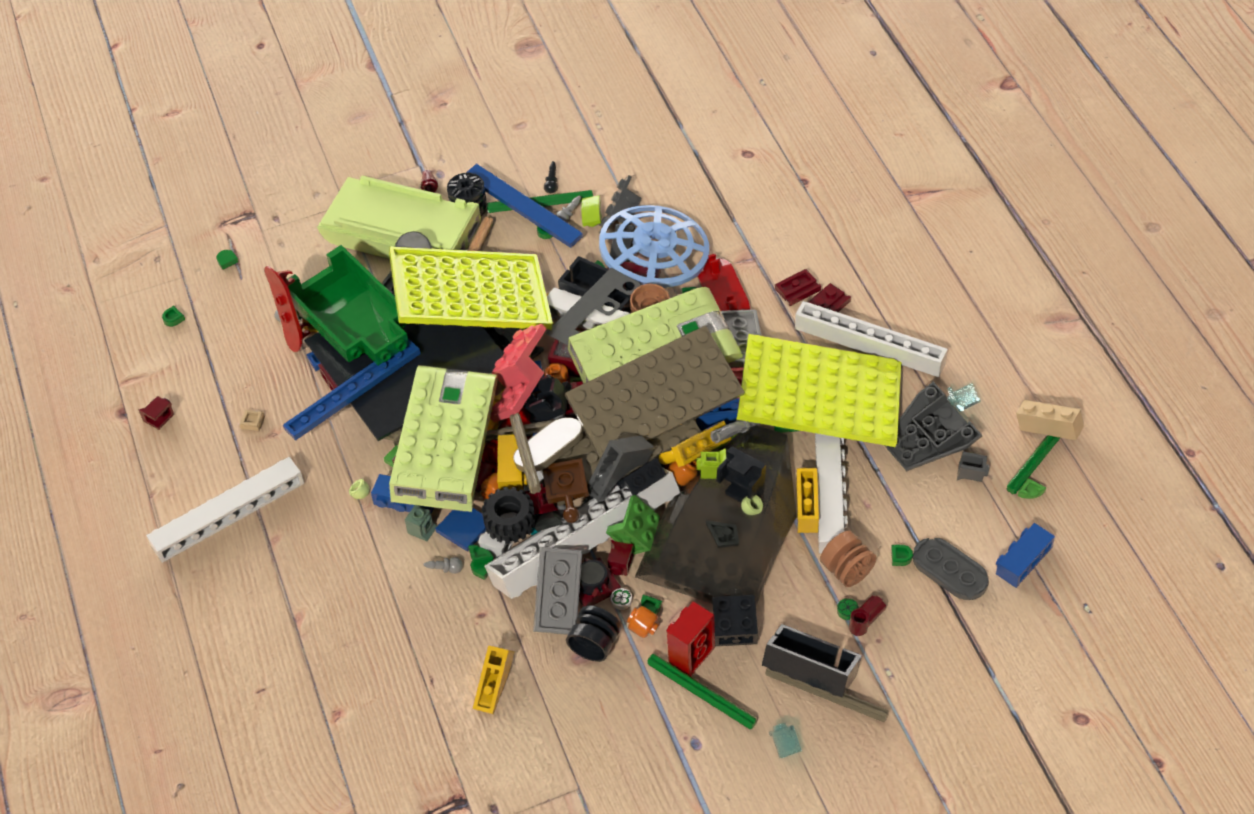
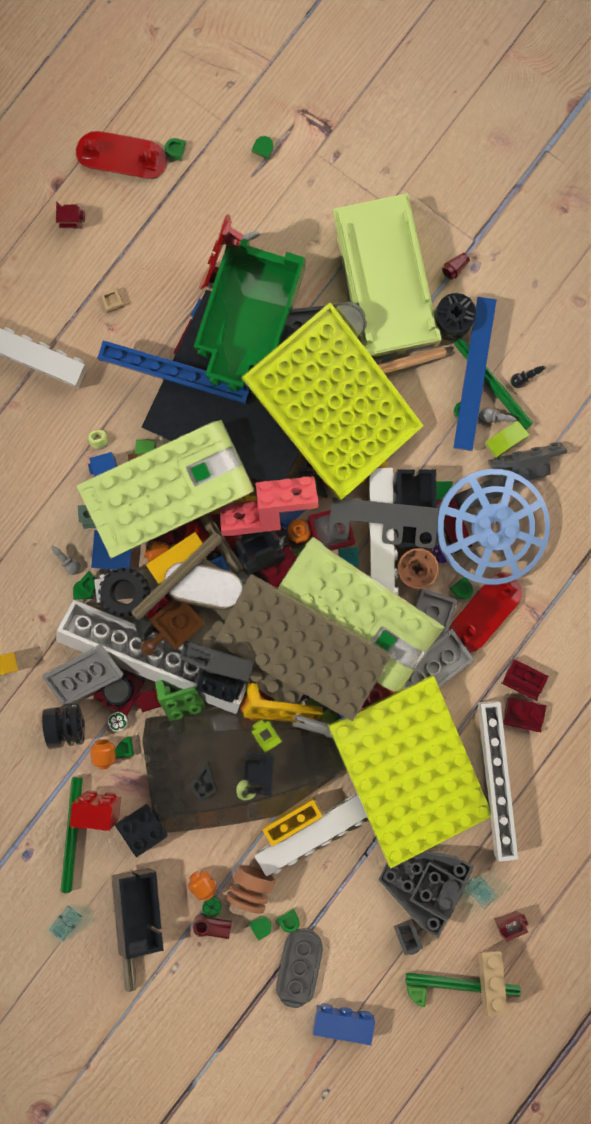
camera: 55 degrees right, 35 degrees up
none -> red piece [76,131,166,179]
none -> orange head [188,871,217,901]
none -> green tile [249,916,272,941]
none -> dark red window [494,911,528,942]

